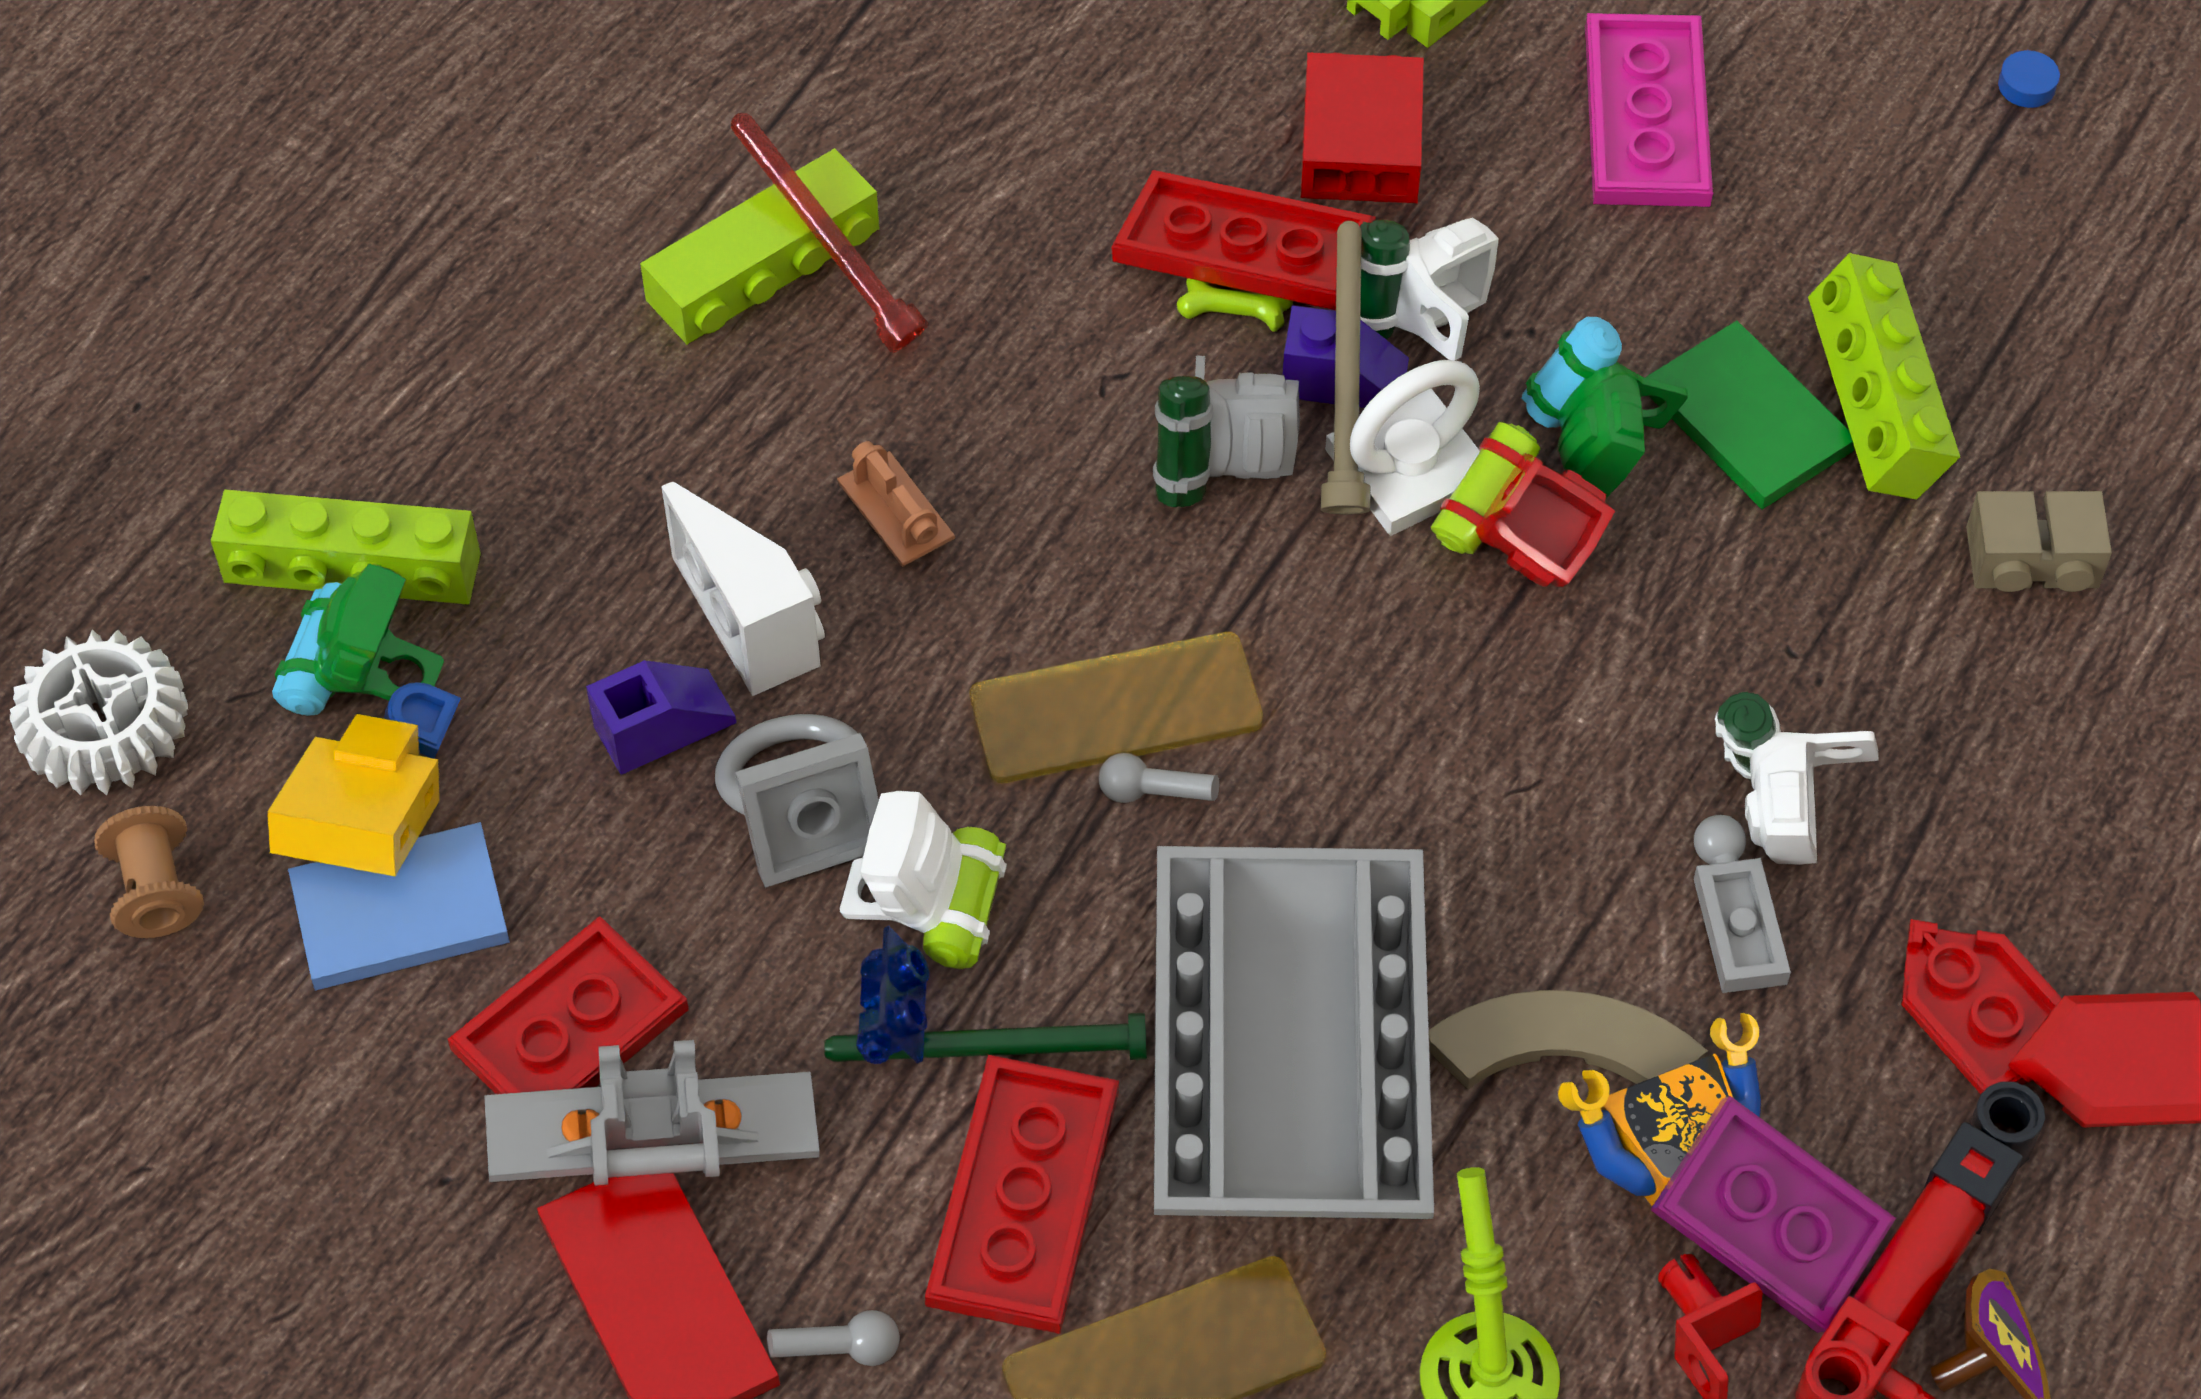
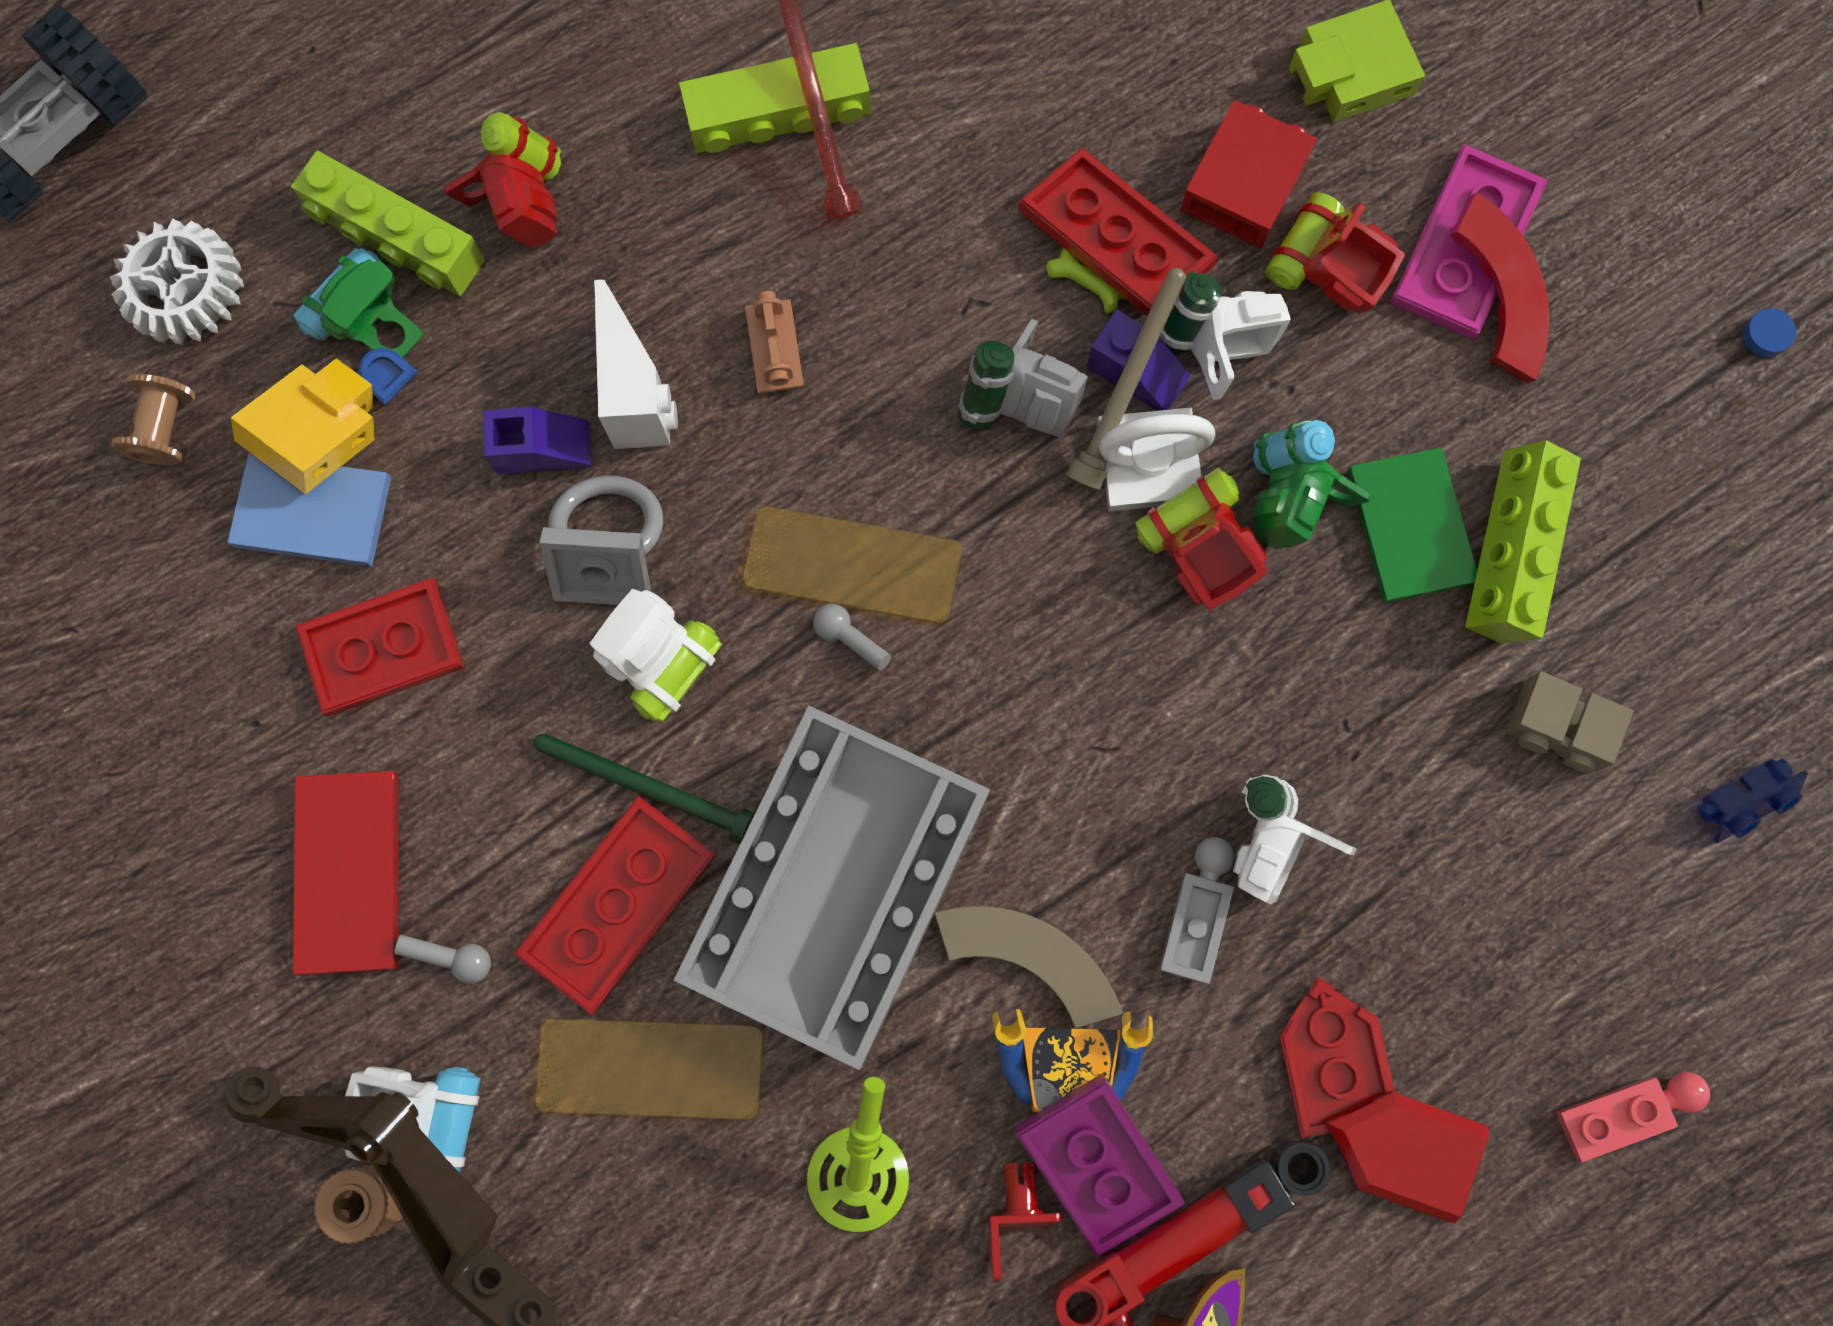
camera: 25 degrees right, 20 degrees up
light grey piece [484,1040,819,1186] -> none
clear blue hinge [856,926,929,1064] -> none
none -> red piece [444,112,561,249]
none -> red piece [1265,192,1405,314]
none -> red tile [1450,192,1549,384]

